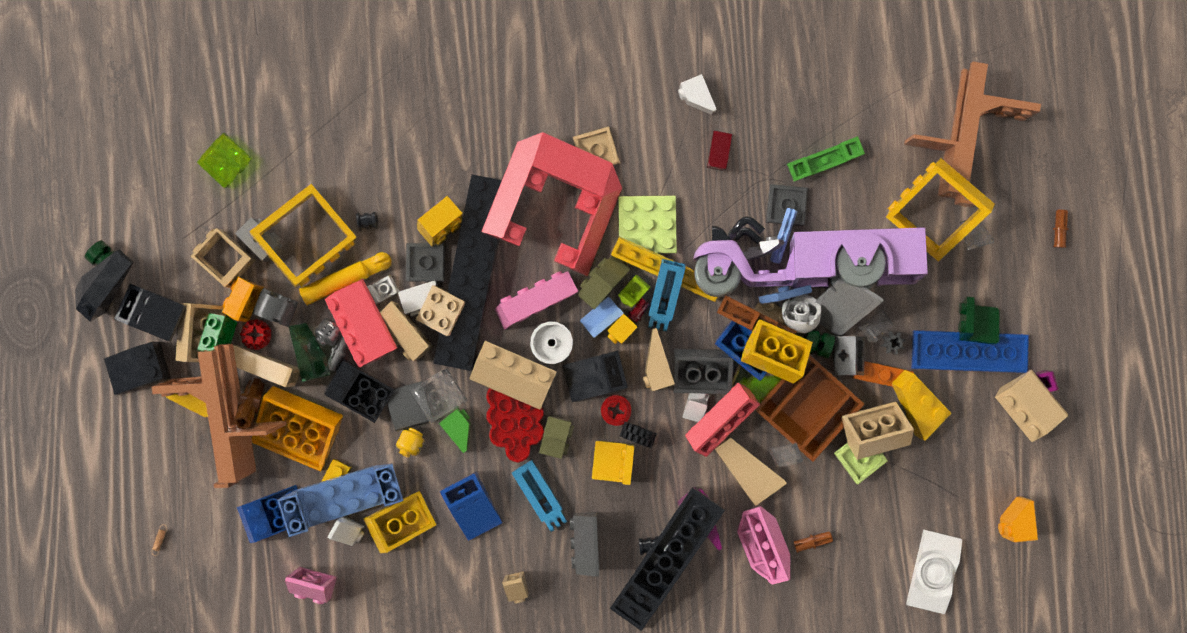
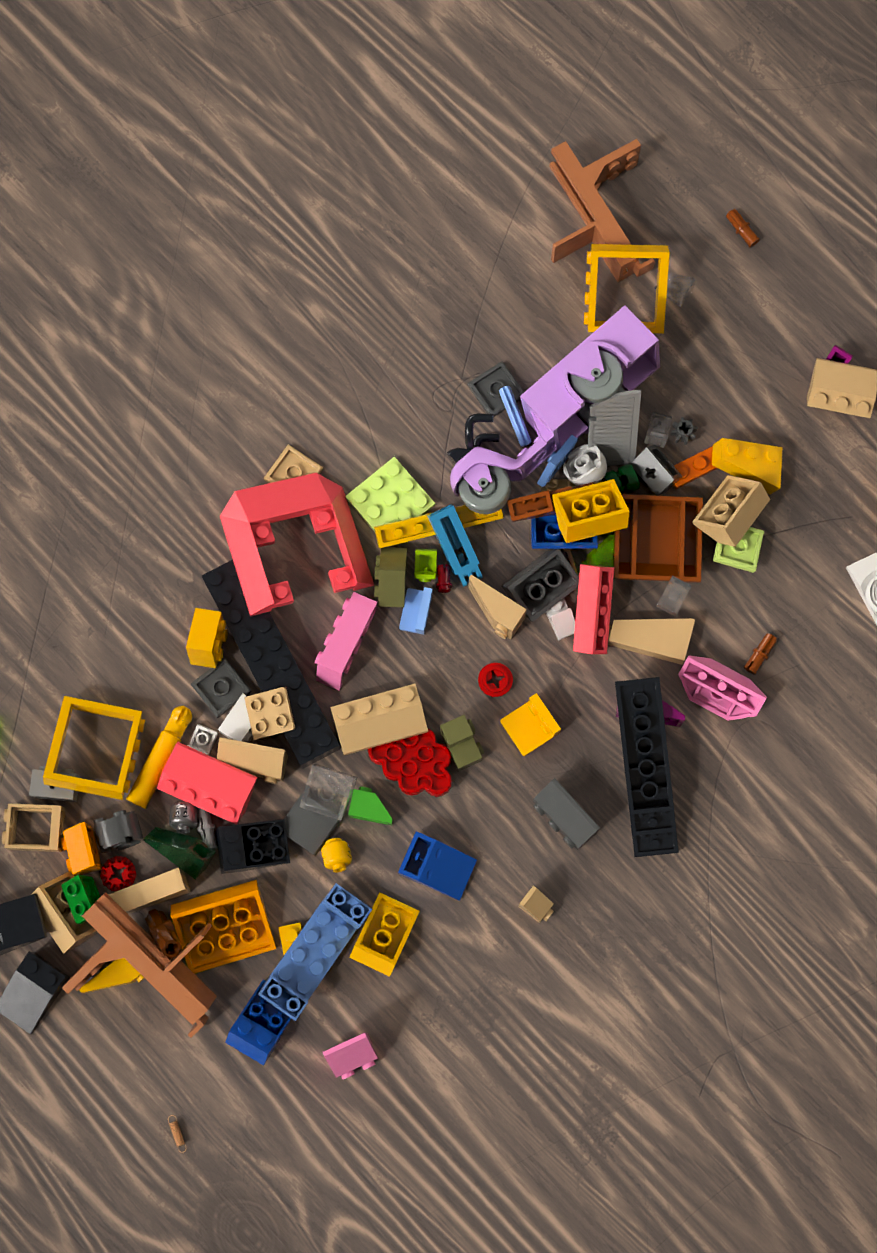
camera: 35 degrees left, 10 degrees down
white slope [327,516,364,546] -> none
black bush [356,212,378,232] -> none
dark azure hinge [512,459,568,532] -> none
white wheel [530,321,573,364] -> none
black slope [562,350,628,402] -> none
yellow brick [607,314,637,344] -> none
black tyre [619,422,657,448] -> none
black bush [639,536,658,555] -> none
white slope [678,74,717,115] -> none
dark red slope [706,130,732,171] -> none
light grey slope [743,236,784,260] -> none
bright green slope [787,136,865,182] -> none
blue tile [911,330,1029,373] -> none
dark green bracket [958,296,1000,345] -> none

